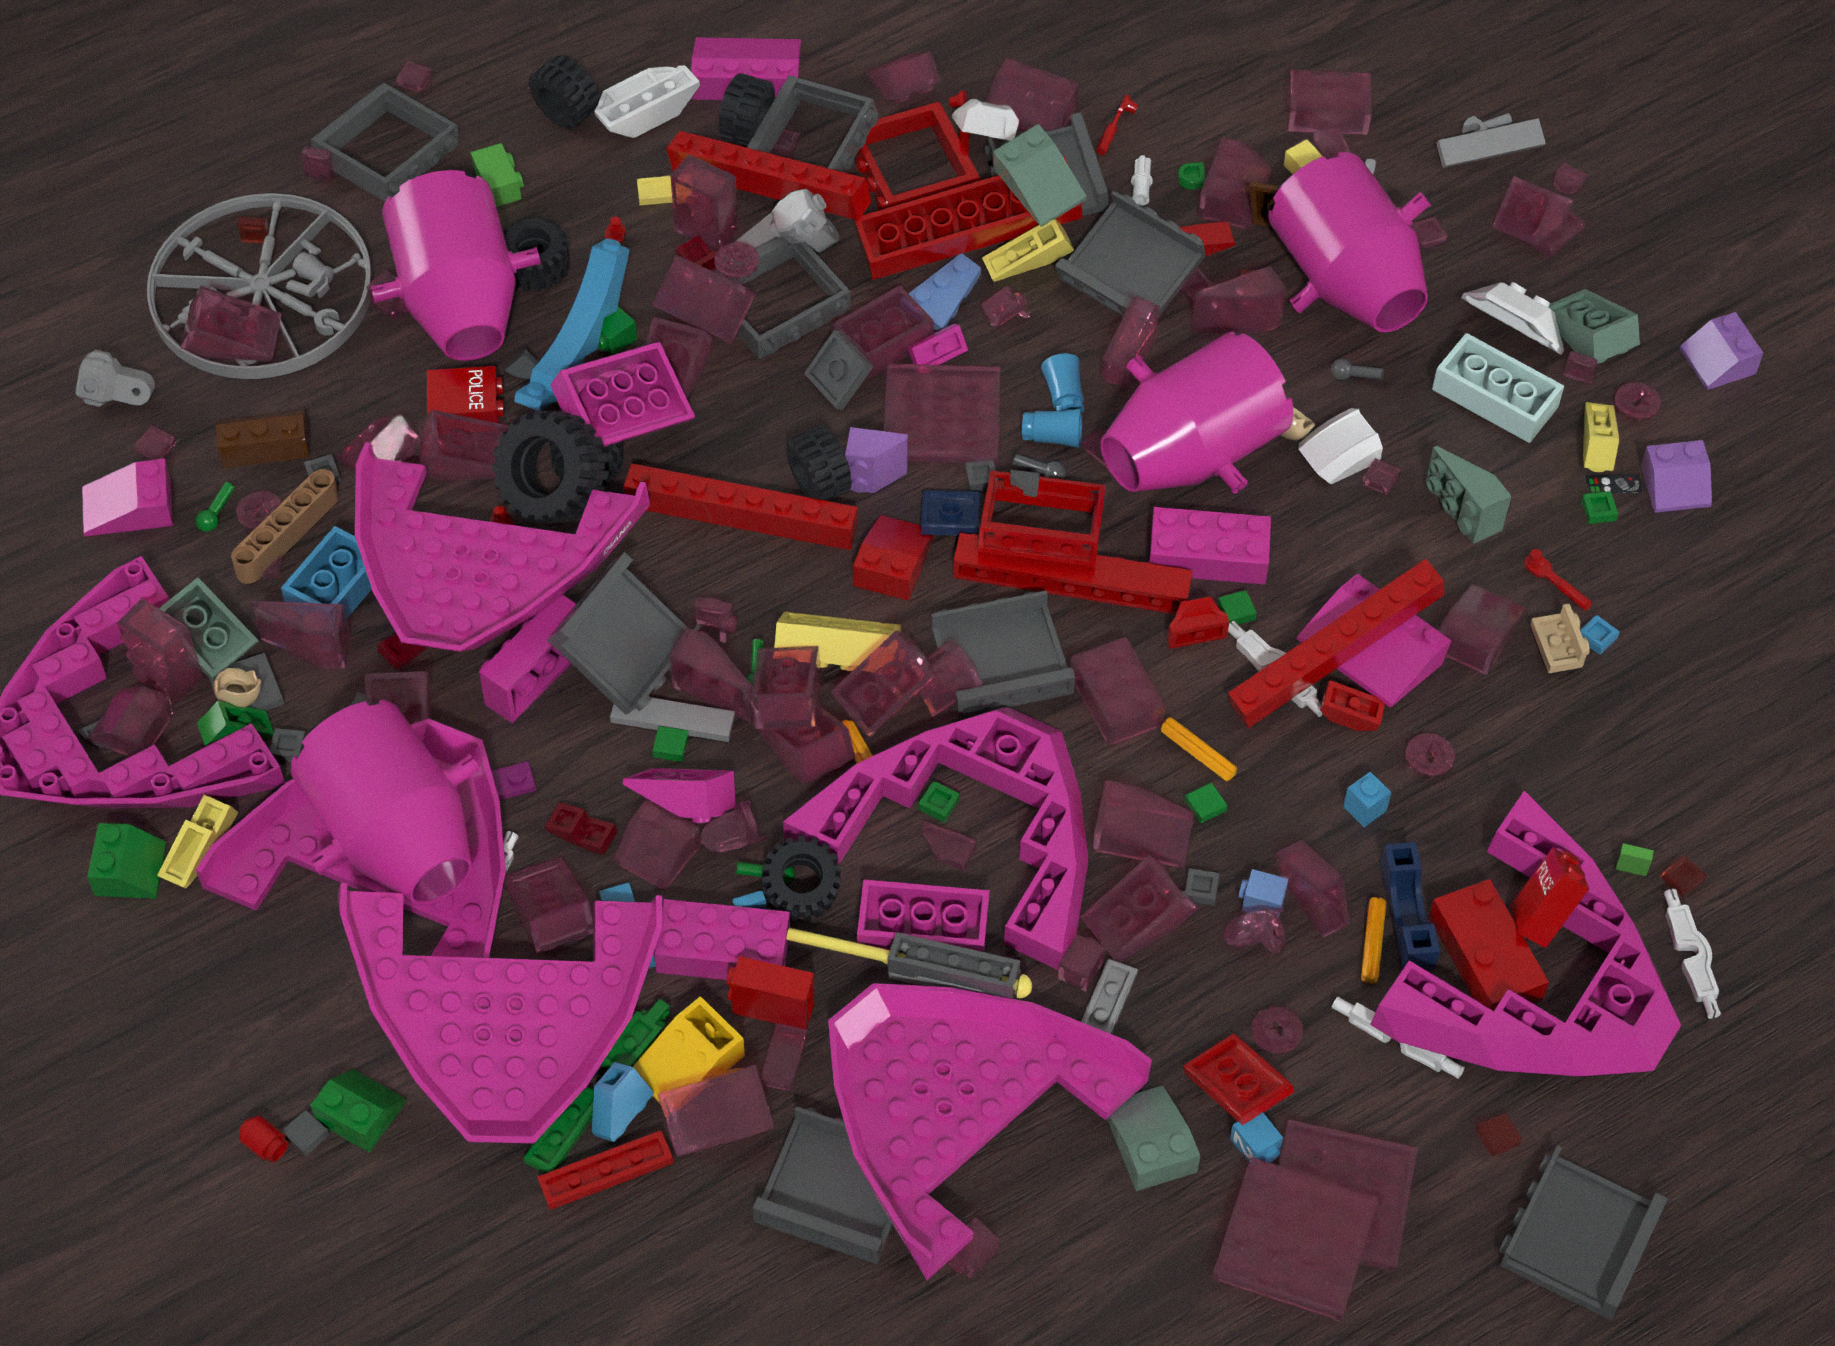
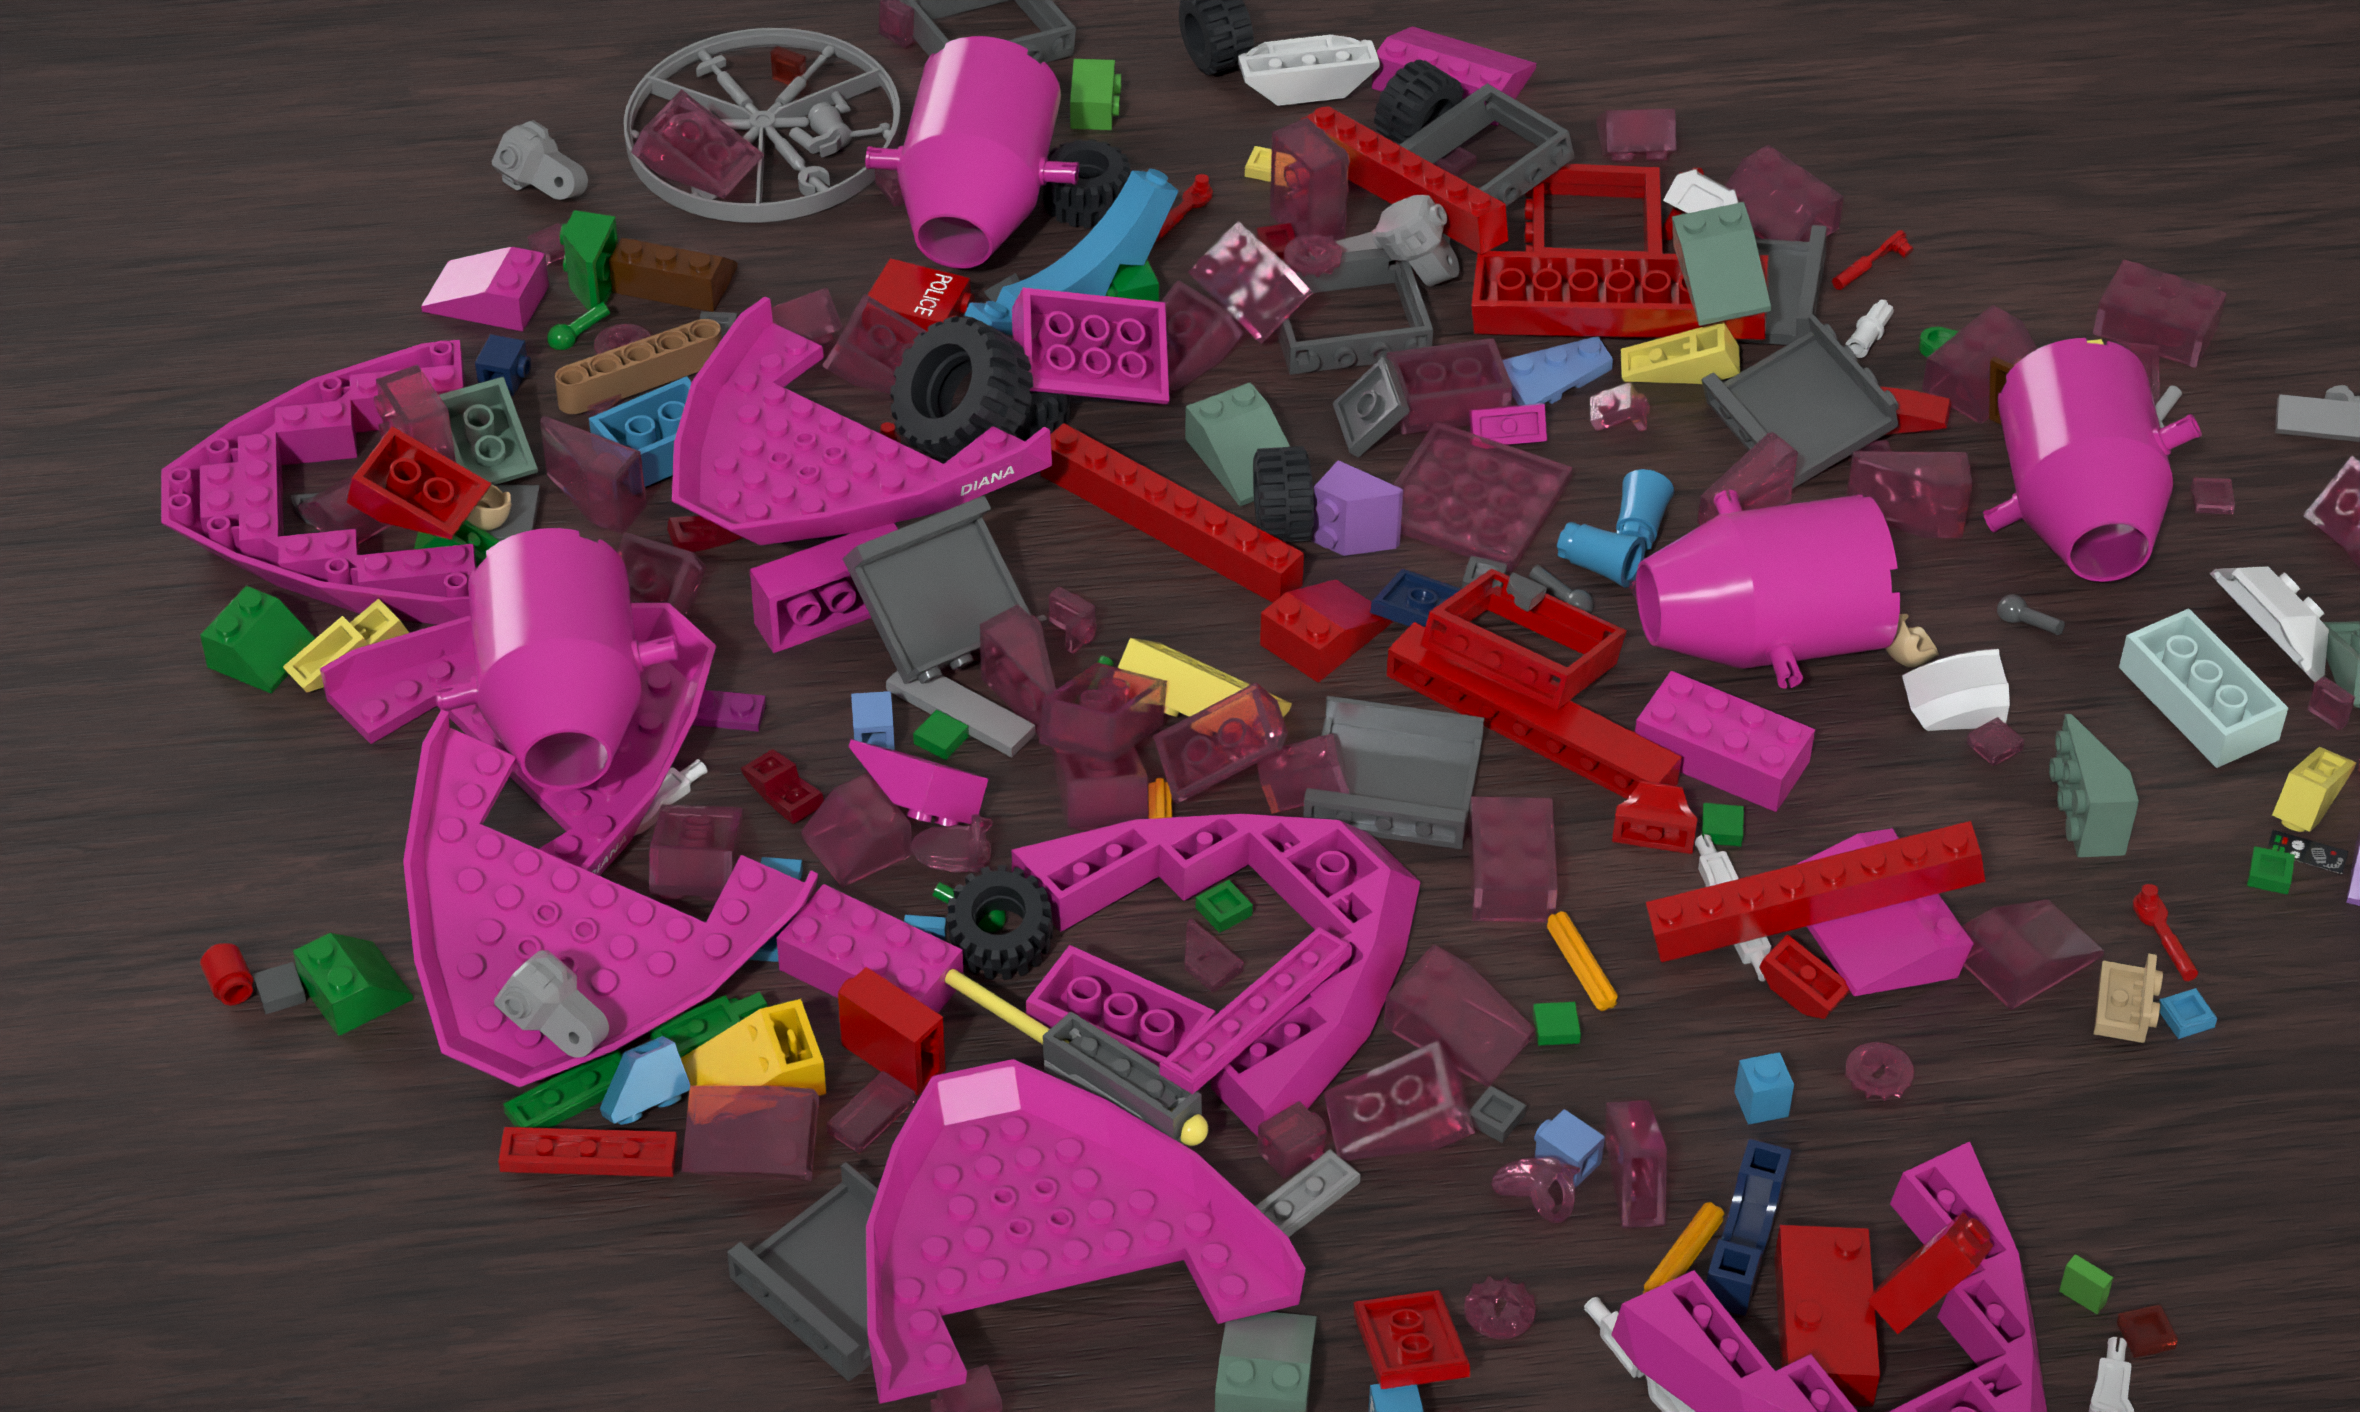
camera: 25 degrees right, 10 degrees down
none -> red slope [346,426,491,540]
none -> dark blue brick [475,334,531,396]
none -> light grey piece [494,950,609,1058]
none -> green slope [560,210,618,311]
none -> medium blue brick [851,691,895,750]
none -> dark pink tile [1159,927,1352,1094]
none -> sand green slope [1185,382,1290,506]

